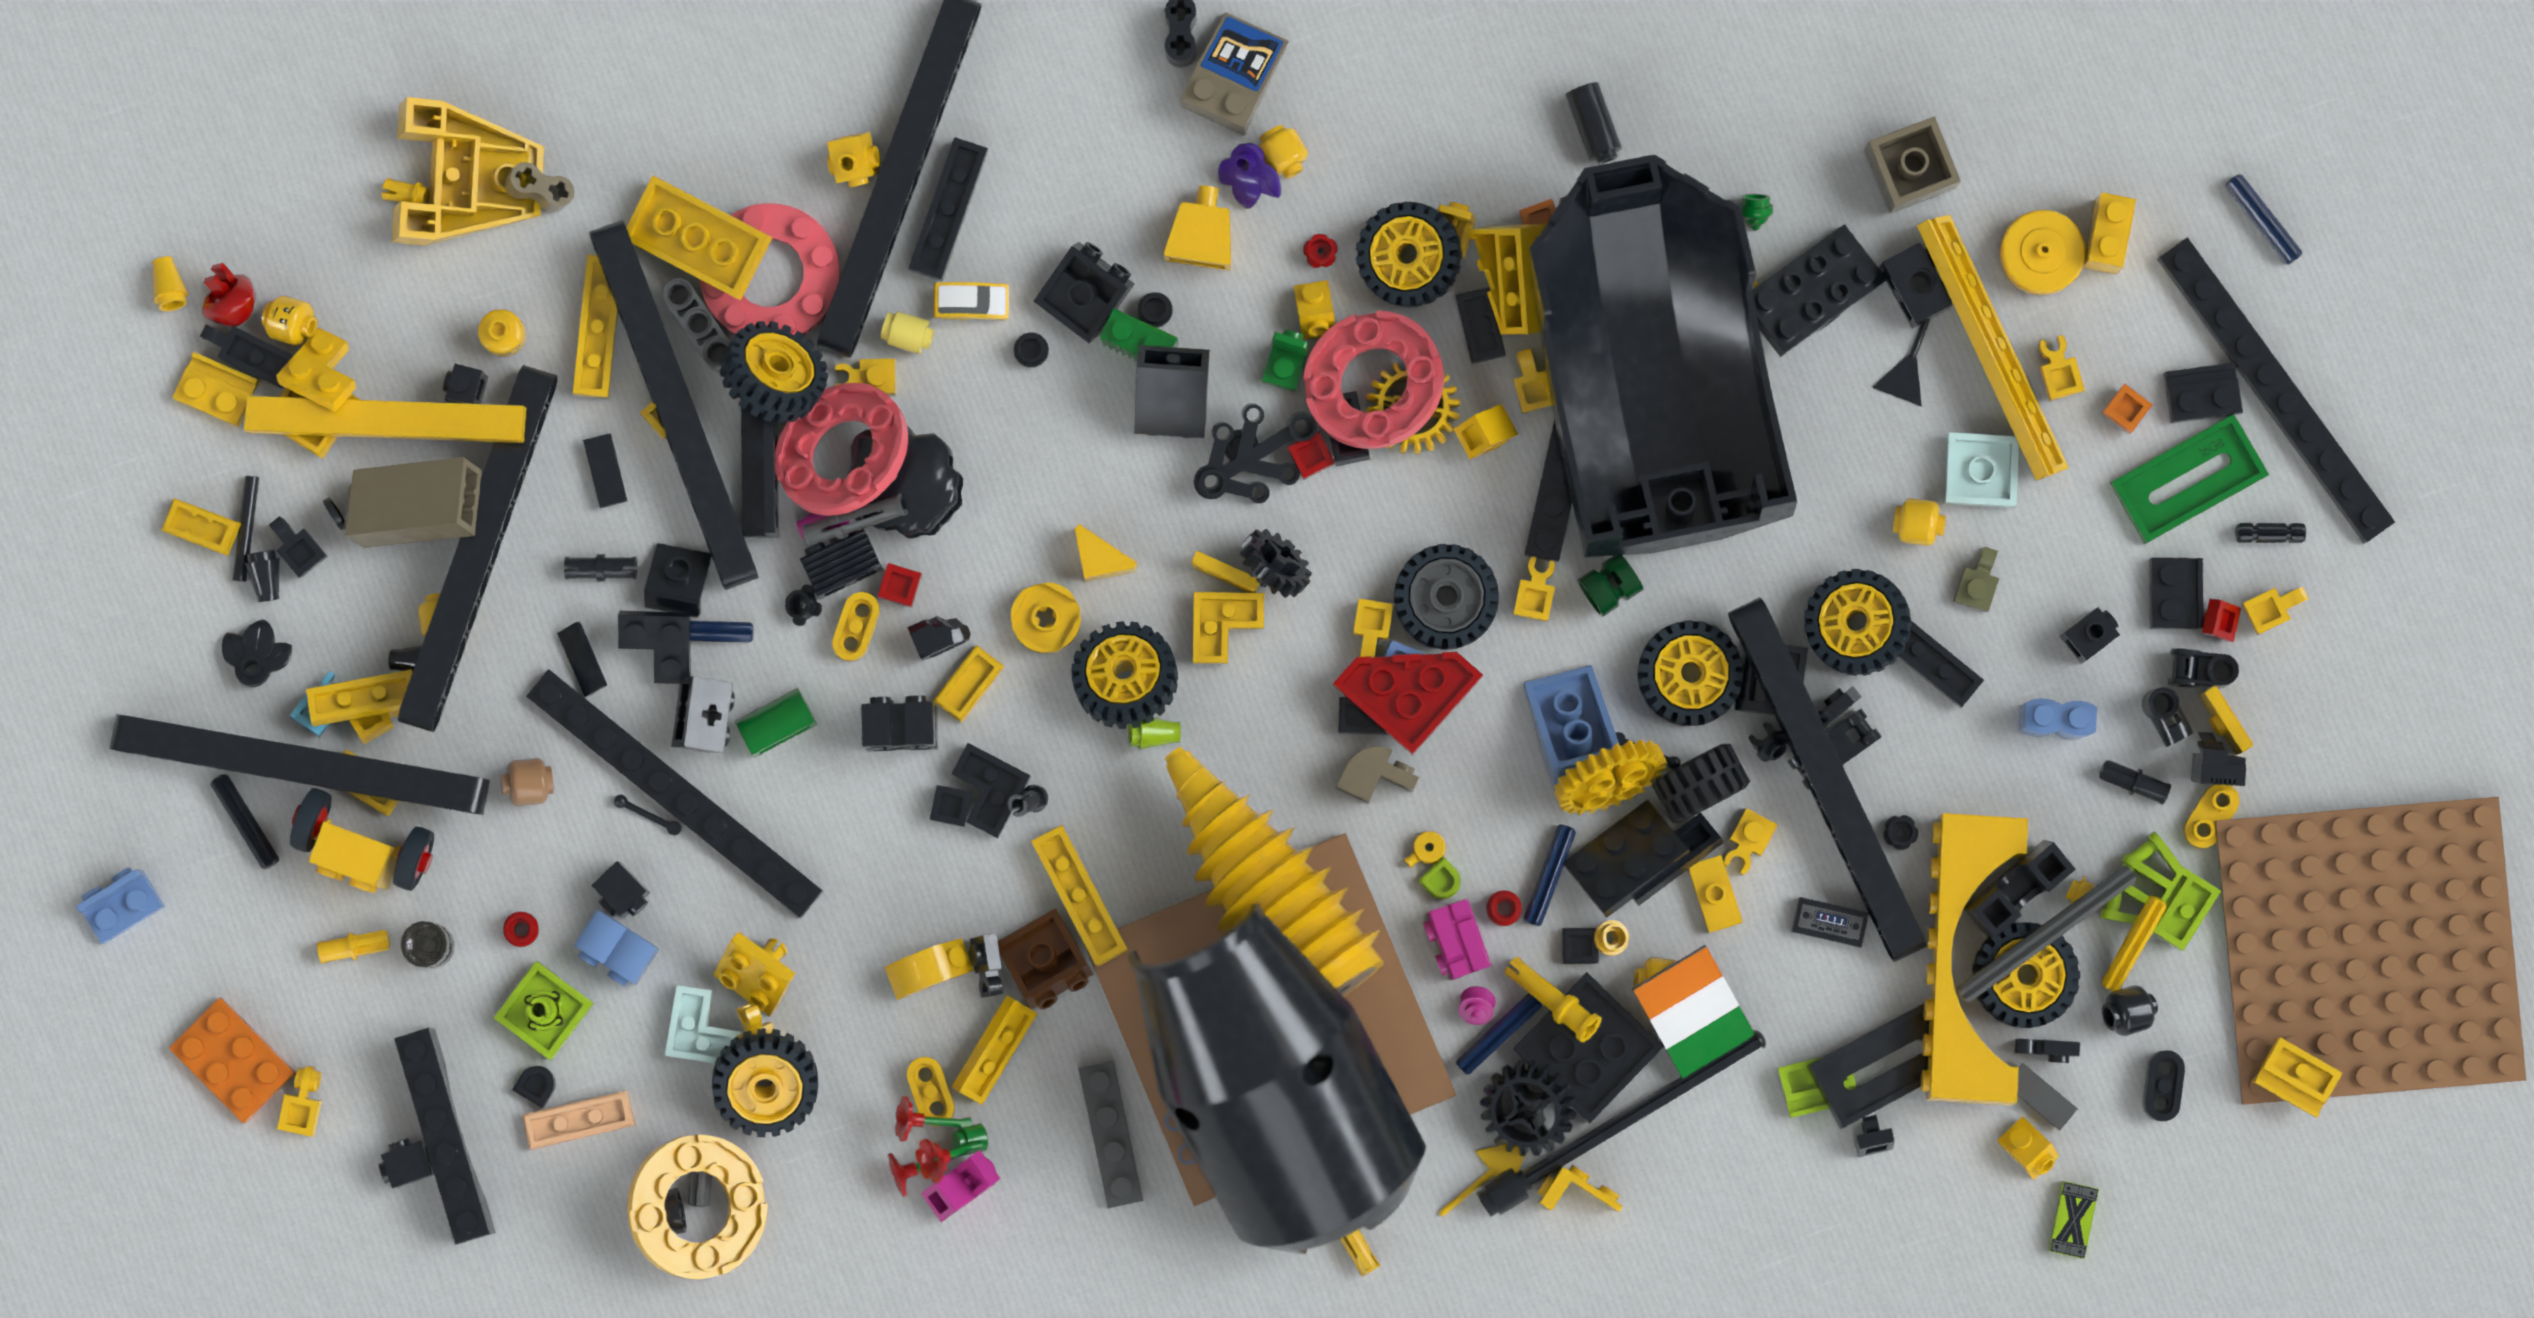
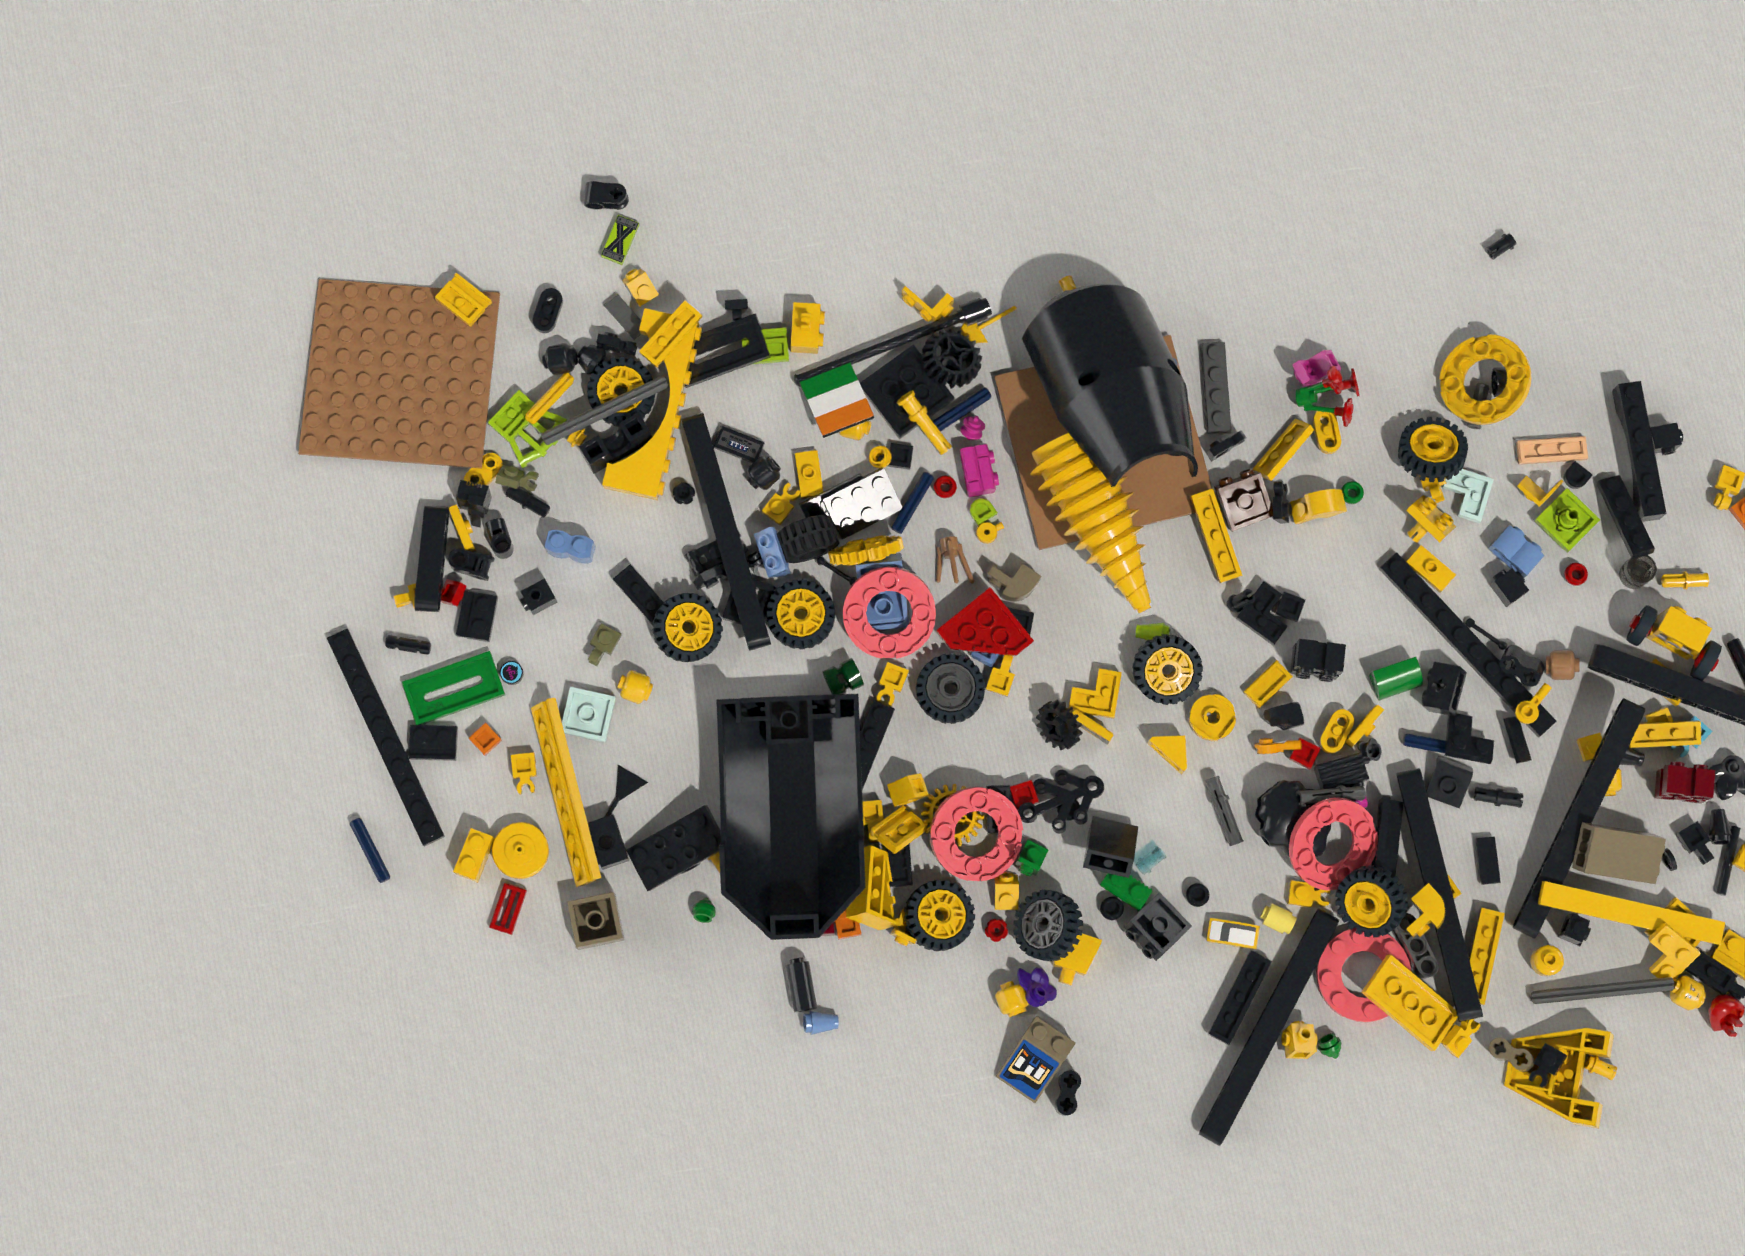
camera: 175 degrees left, 5 degrees down
none -> black beam [414,506,449,612]
none -> red tile [489,883,527,935]
none -> olive plate [495,465,539,491]
none -> black tile [500,661,524,685]
none -> black cone [577,344,607,374]
none -> black piece [584,181,629,210]
none -> yellow plate [639,300,703,368]
none -> black head [747,456,781,490]
none -> medium blue bracket [754,527,790,578]
none -> yellow brick [791,302,825,354]
none -> medium blue cone [803,1011,839,1035]
none -> coral plate [843,567,936,659]
none -> yellow plate [870,805,928,854]
none -> medium nougat plant [936,536,974,584]
none -> wheel [1013,890,1083,961]
none -> clear light blue pin [1136,846,1166,875]
none -> dark grey pin [1205,776,1244,846]
none -> black plate [1207,430,1246,462]
none -> light orange plate [1254,738,1302,754]
none -> green plate [1318,1033,1342,1059]
none -> green plate [1341,481,1364,504]
none -> yellow plate [1345,705,1384,748]
none -> yellow plate [1406,545,1456,593]
none -> yellow brick [1406,883,1445,938]
none -> yellow plate [1441,1019,1481,1058]
none -> black axle [1500,645,1545,687]
none -> yellow plate [1515,683,1552,724]
none -> yellow bracket [1517,476,1564,507]
none -> black plate [1529,1043,1567,1088]
none -> dark grey axle [1531,977,1674,1004]
none -> yellow plate [1576,732,1602,762]
none -> black plate [1597,475,1655,559]
none -> dark red brick [1654,762,1715,804]

